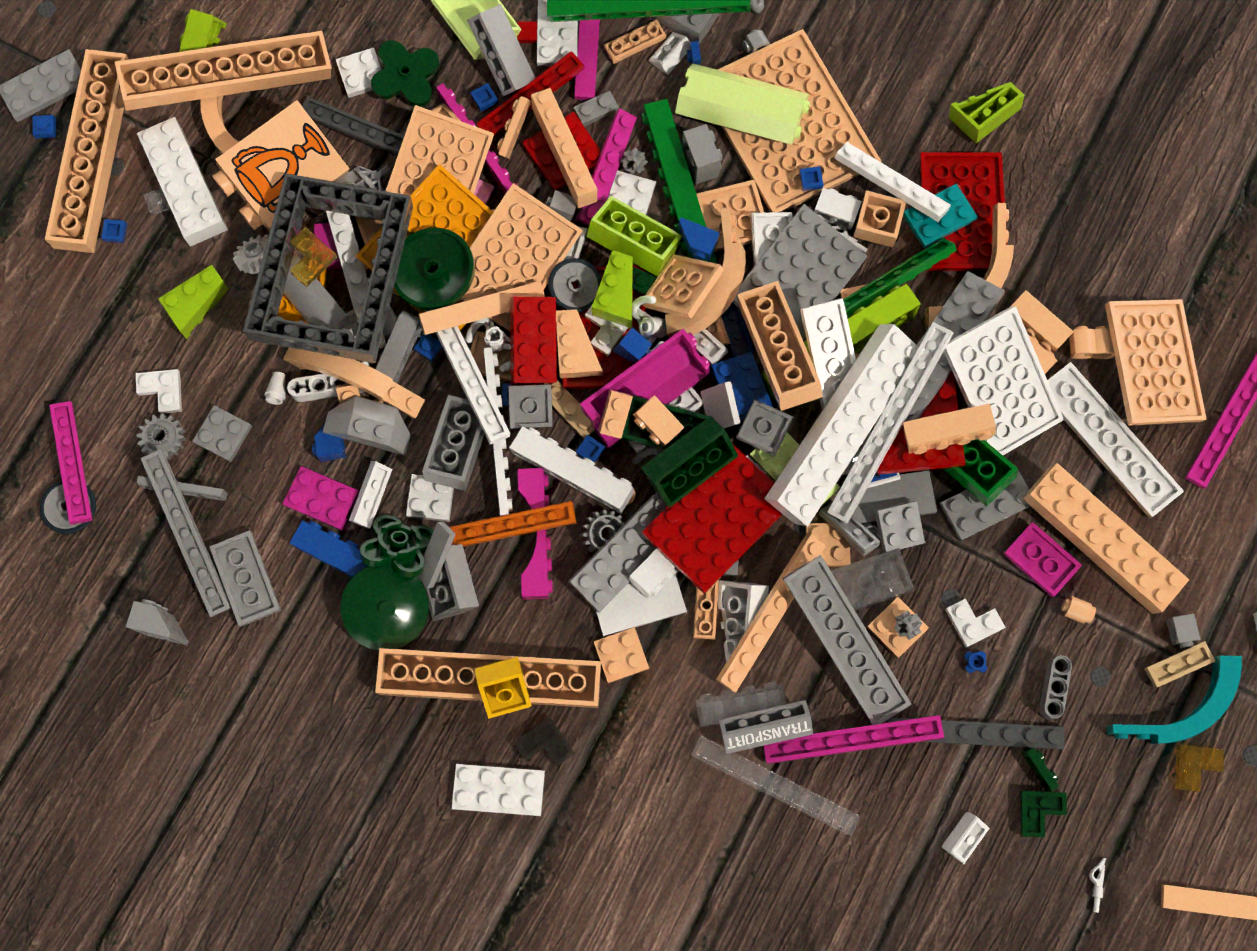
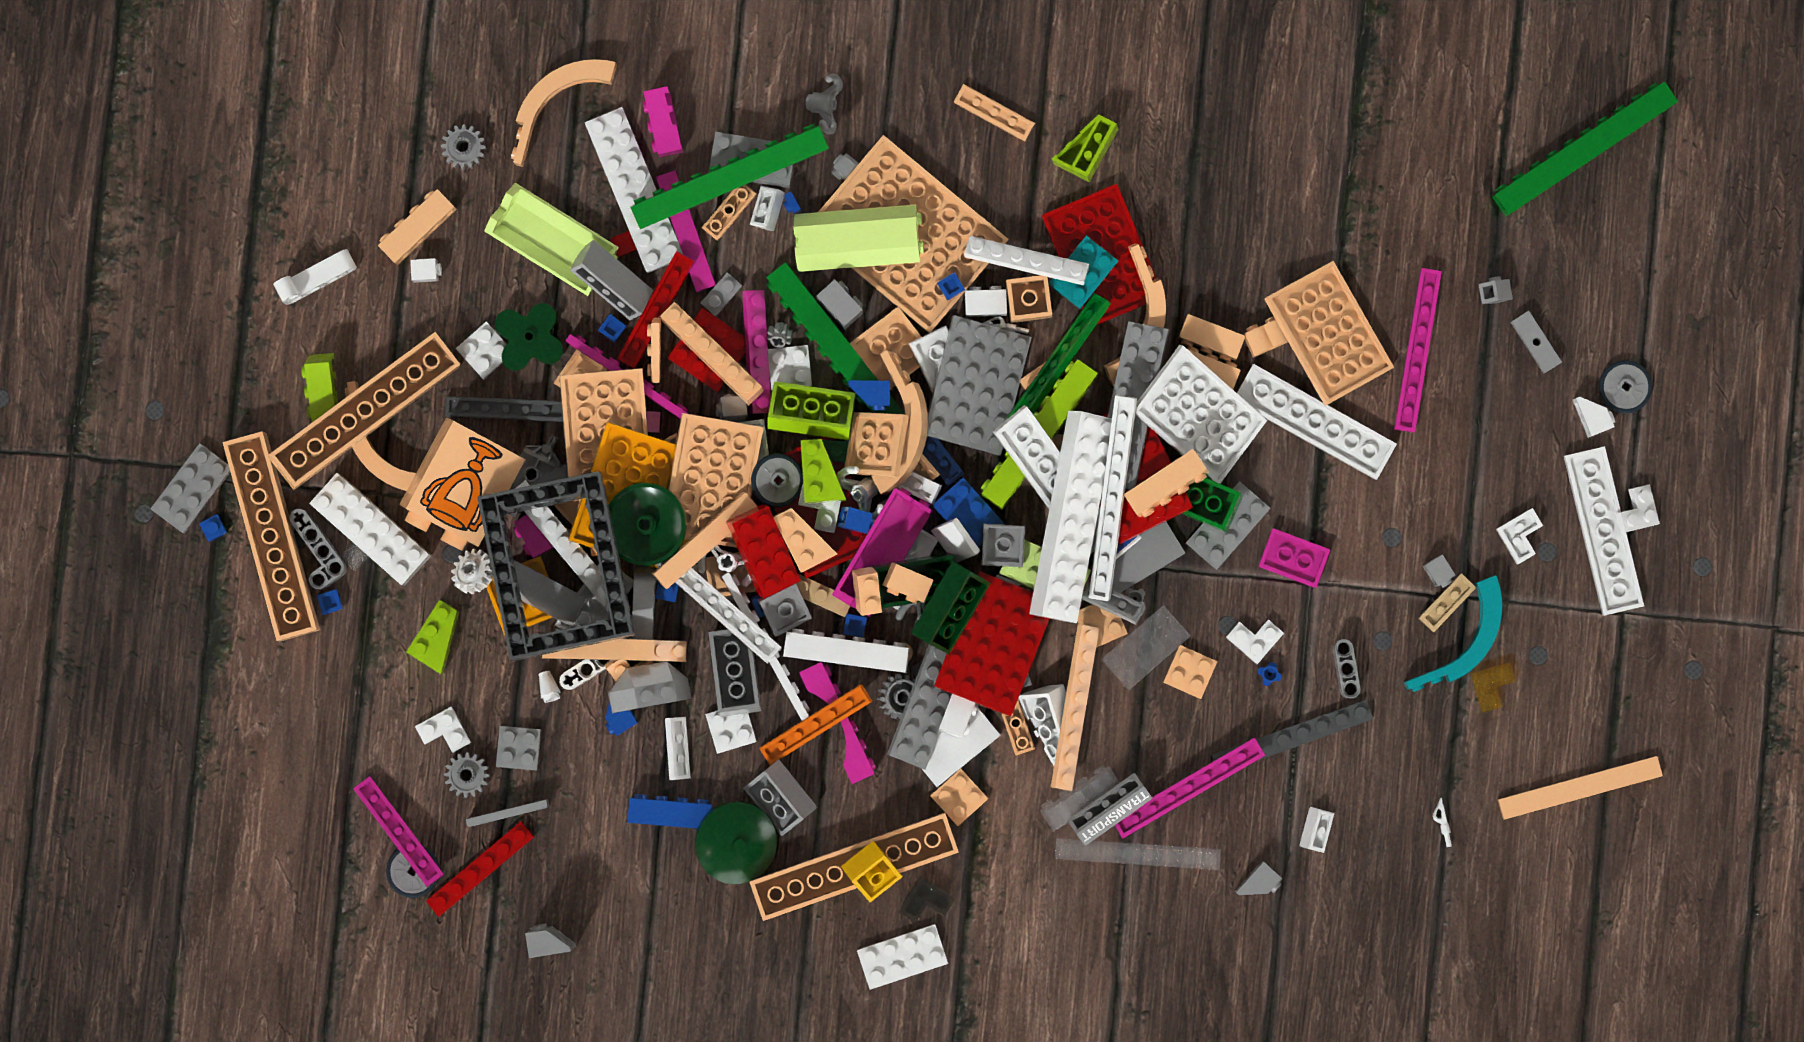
camera: 20 degrees left, 10 degrees up
light grey plate [141,449,232,617] -> none
light grey plate [210,530,281,627] -> none
dark pink plate [283,466,360,531] -> none
clear yellow plate [290,227,338,287] -> none
dark green plant [360,515,434,578] -> none
light grey tile [417,522,456,588] -> none
light nougat brick [737,281,822,411] -> none
light grey plate [782,555,911,725] -> none
light grey plate [874,501,925,553] -> none
light grey gear [894,611,923,640] -> none
dark green plate [1020,791,1067,837] -> none
light nougat brick [1022,463,1189,614] -> none
dark green plate [1022,748,1059,792] -> none
light nougat brick [1061,596,1096,624] -> none
none -> light grey beam [290,509,347,590]
none -> red plate [426,821,534,917]
none -> light nougat tile [954,84,1035,142]
none -> light grey slope [1234,861,1282,895]

